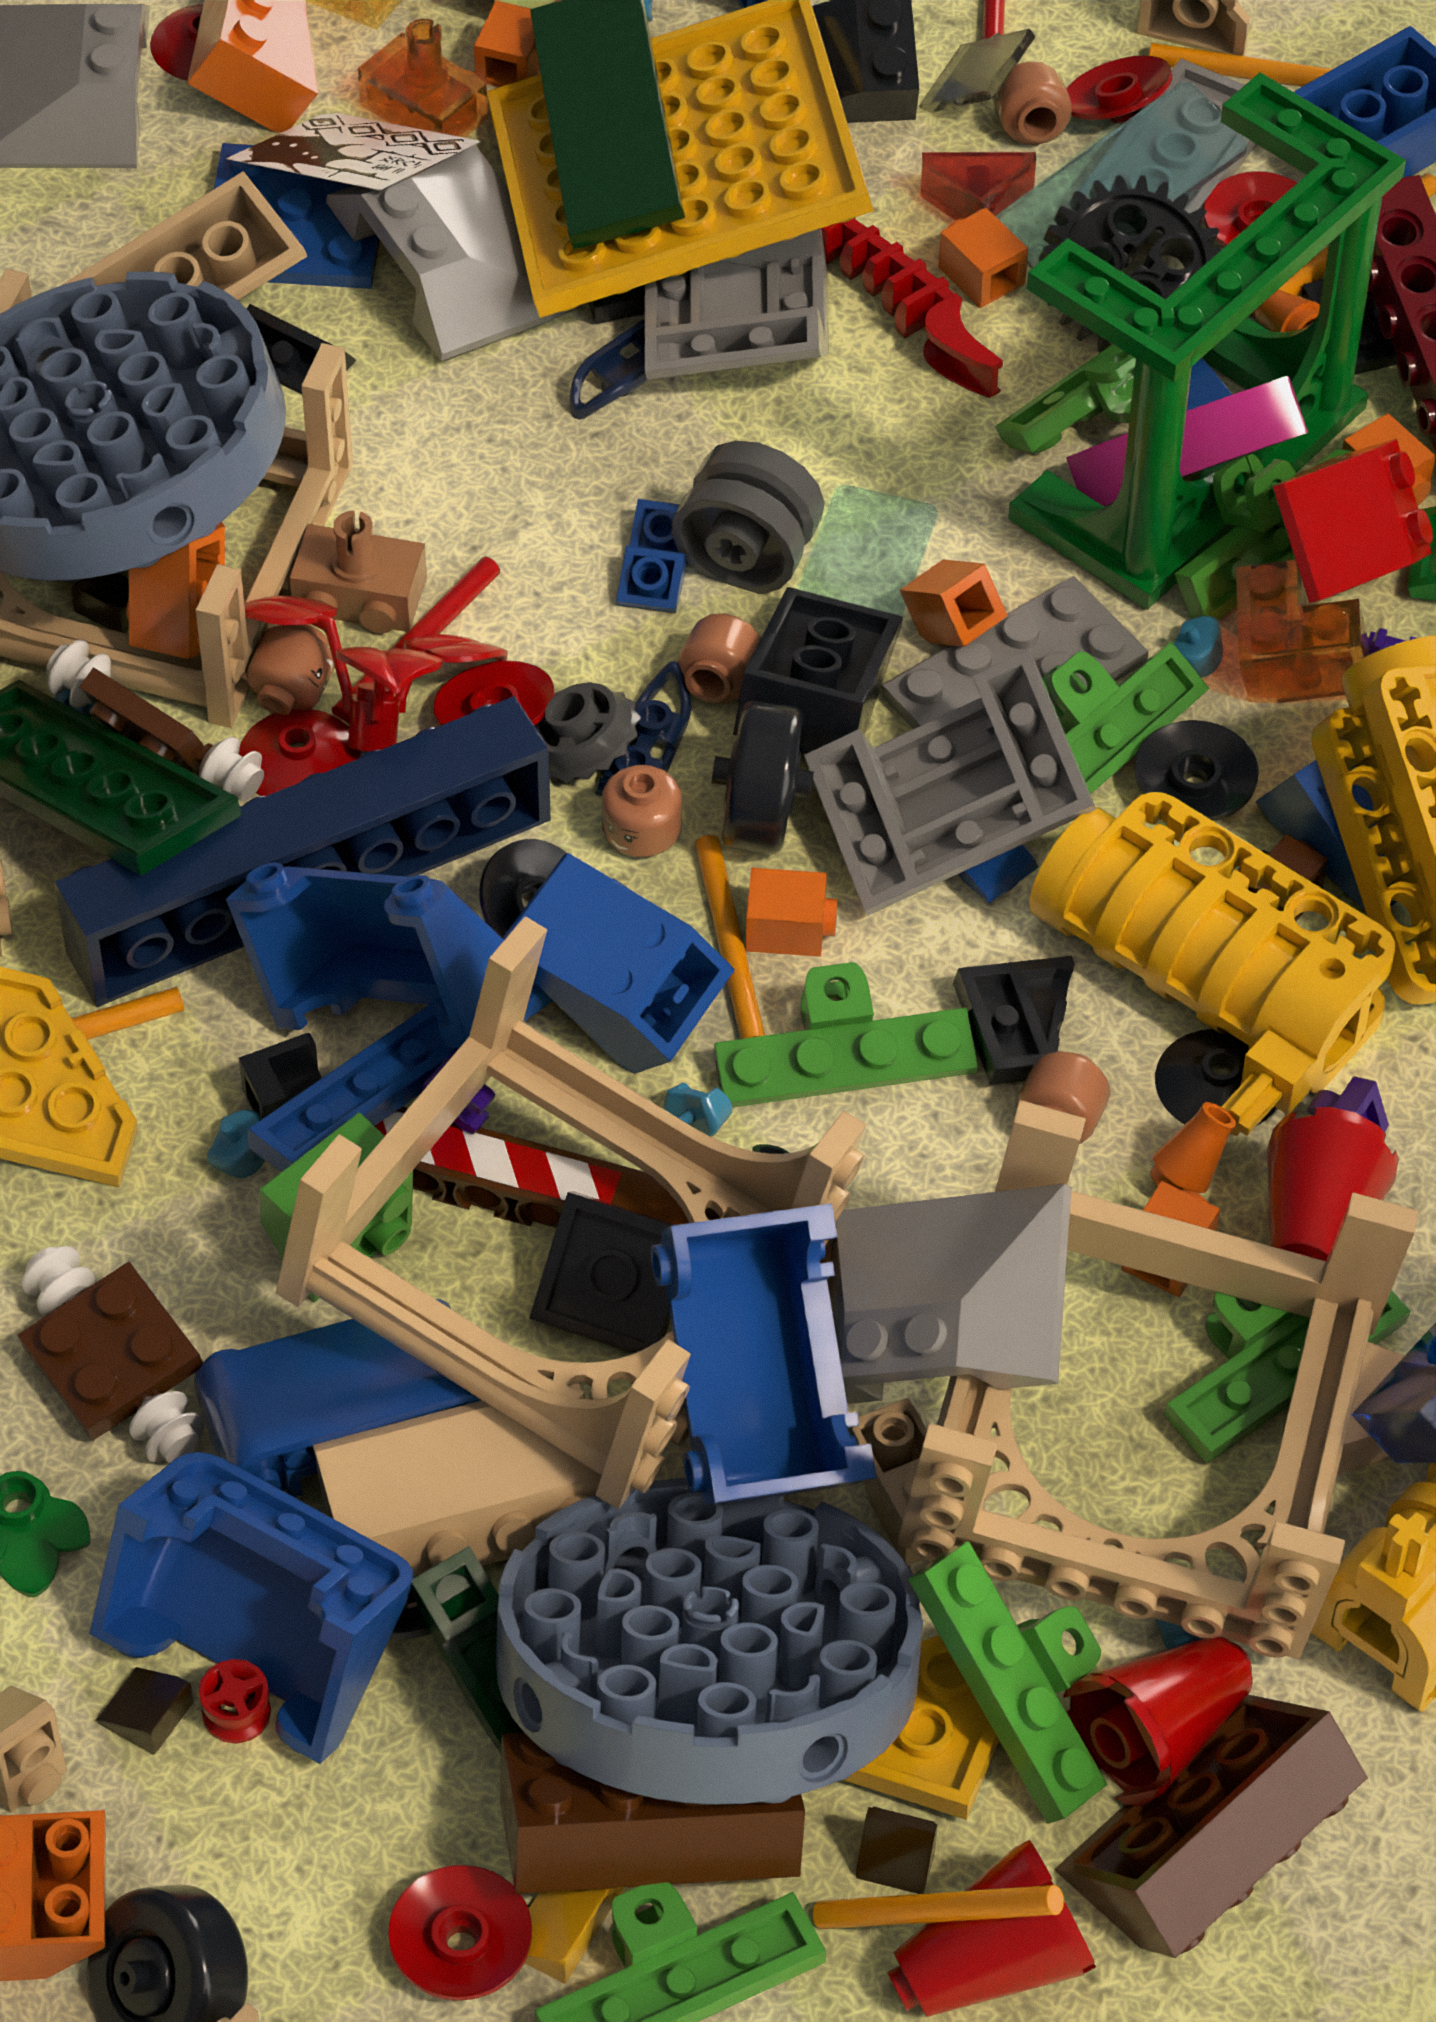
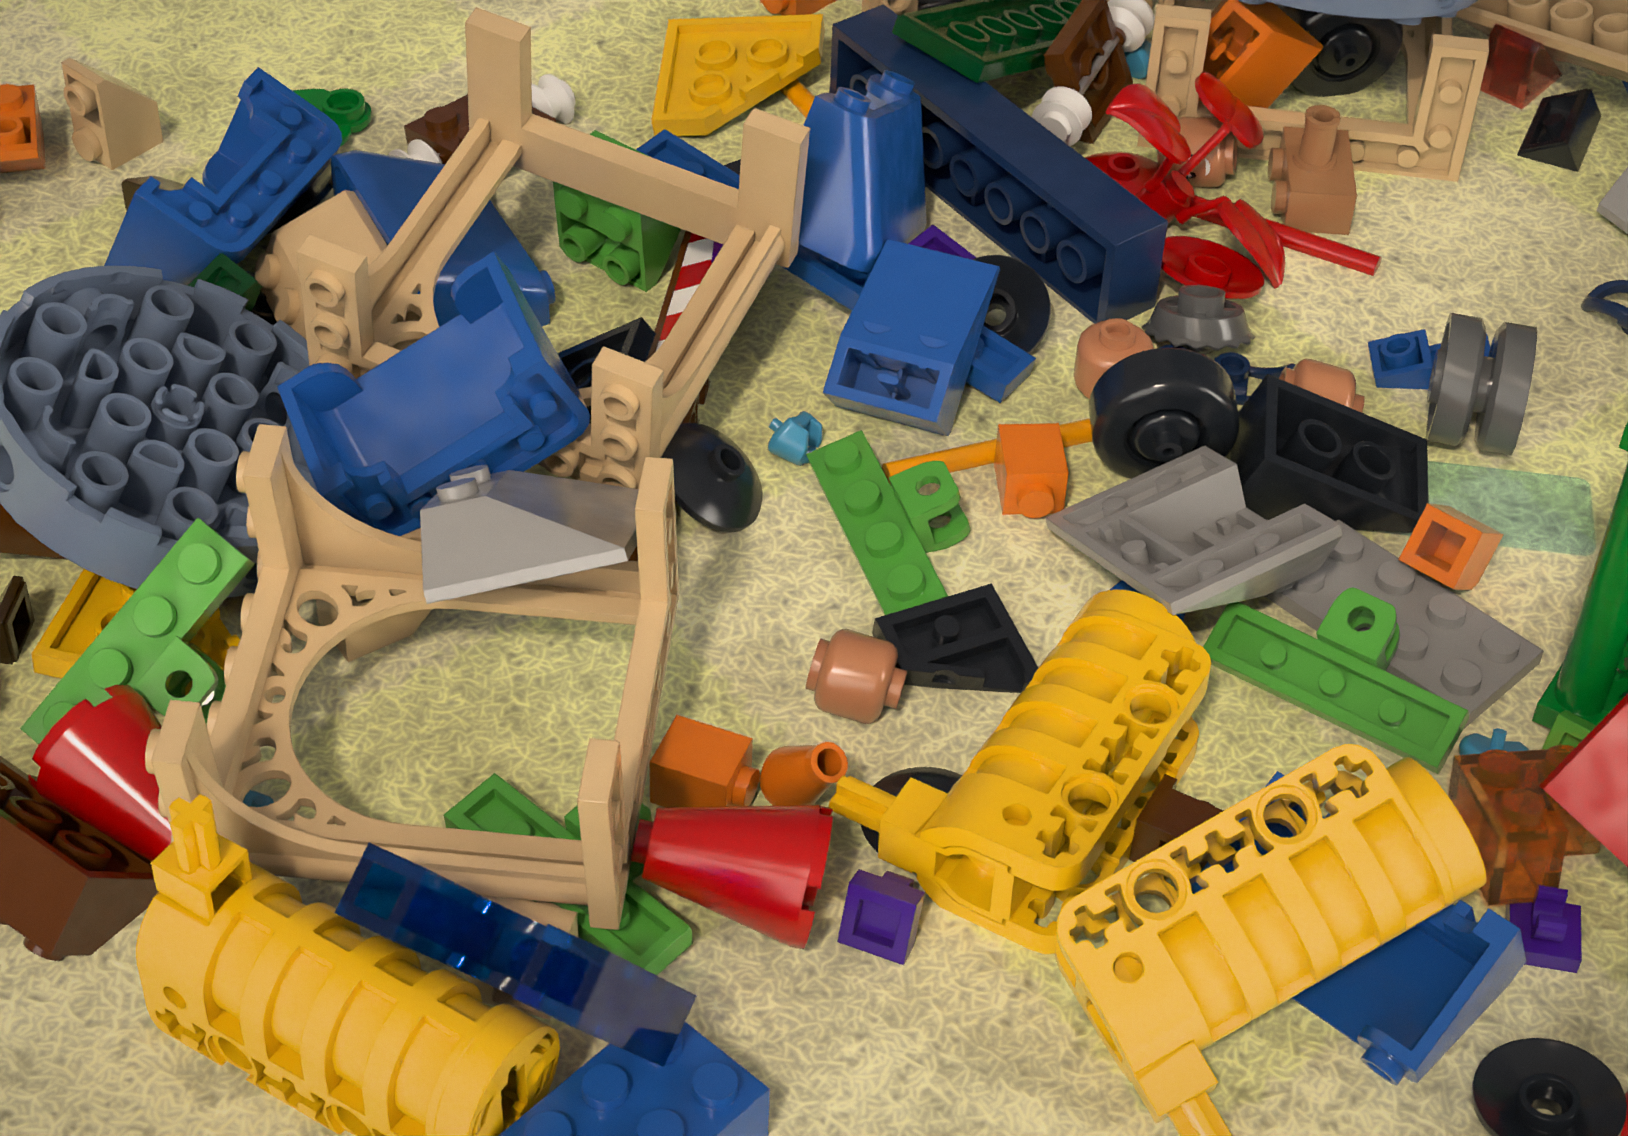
camera: 80 degrees right, 10 degrees down
black dish [1135,720,1259,821] -> none

